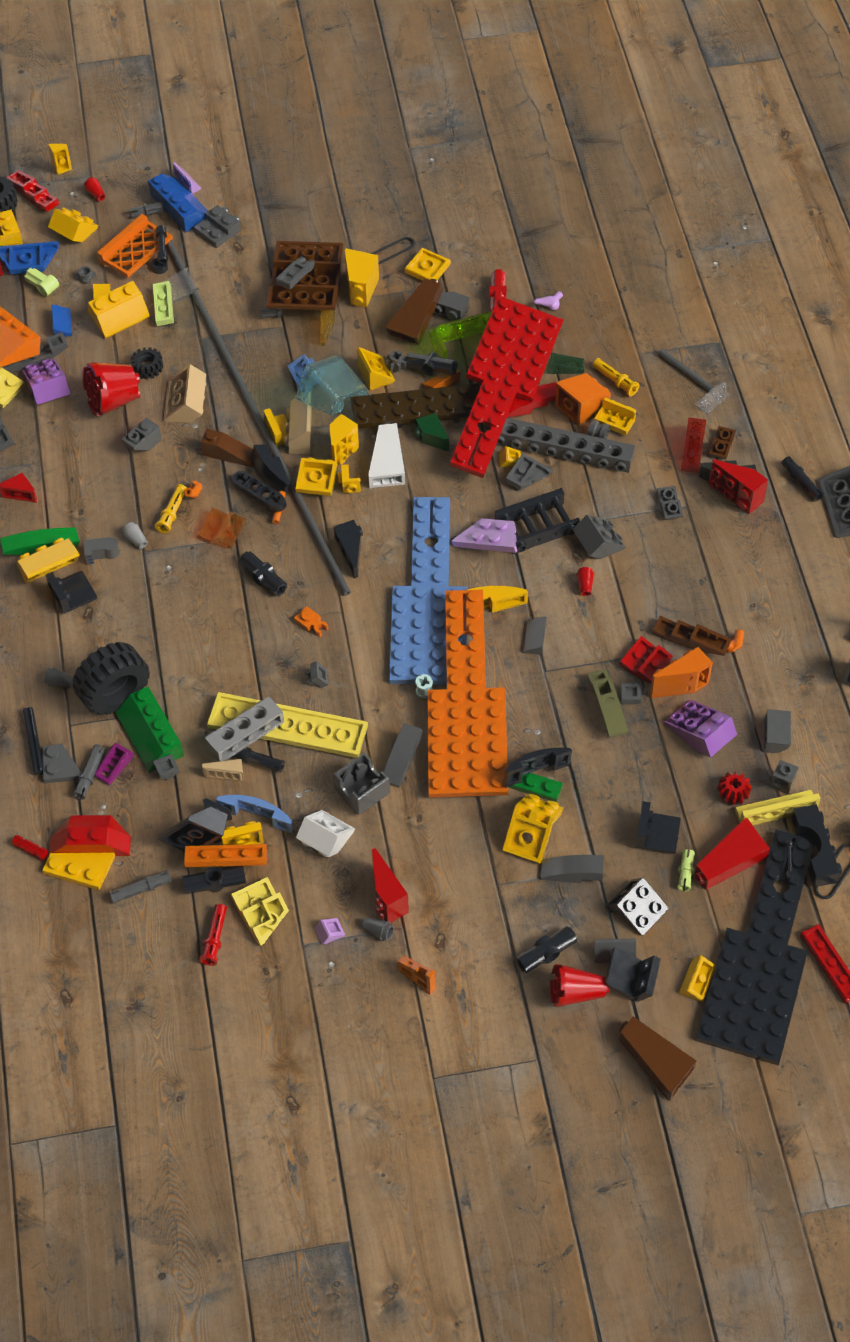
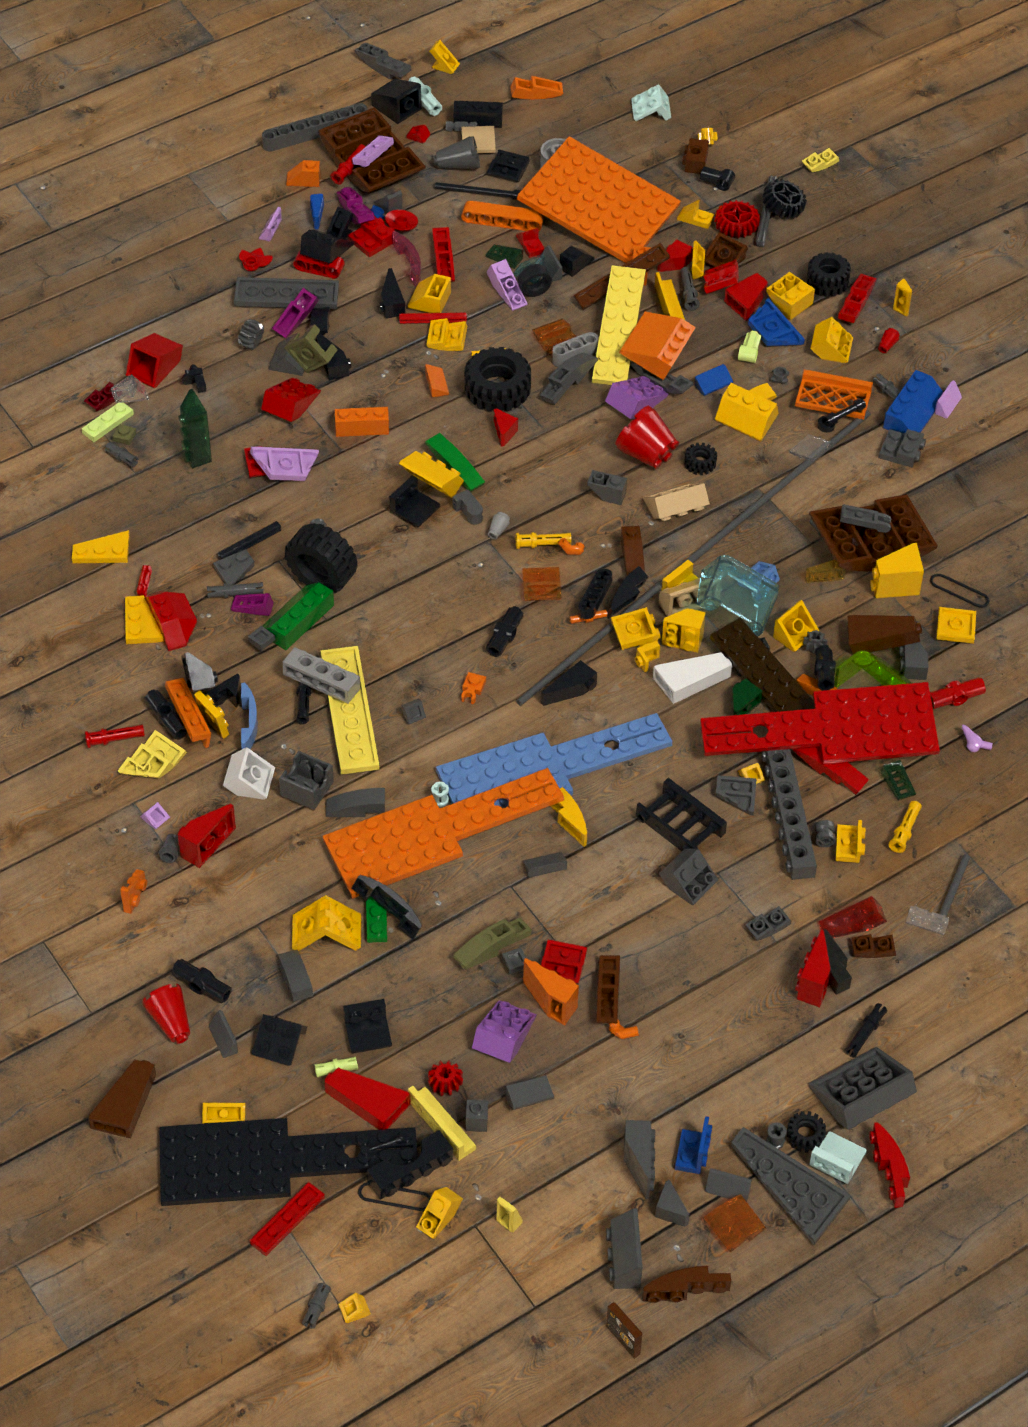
camera: 65 degrees right, 5 degrees down
dark grey pin [109,870,172,904] -> none
yellowish green plate [153,281,174,326] -> none
tan slope [202,759,244,781] -> none
lavender wing [452,518,517,553] -> none
orange slope [555,373,611,426] -> none
red cone [576,567,595,596] -> none
black bracket [605,947,661,1002] -> none

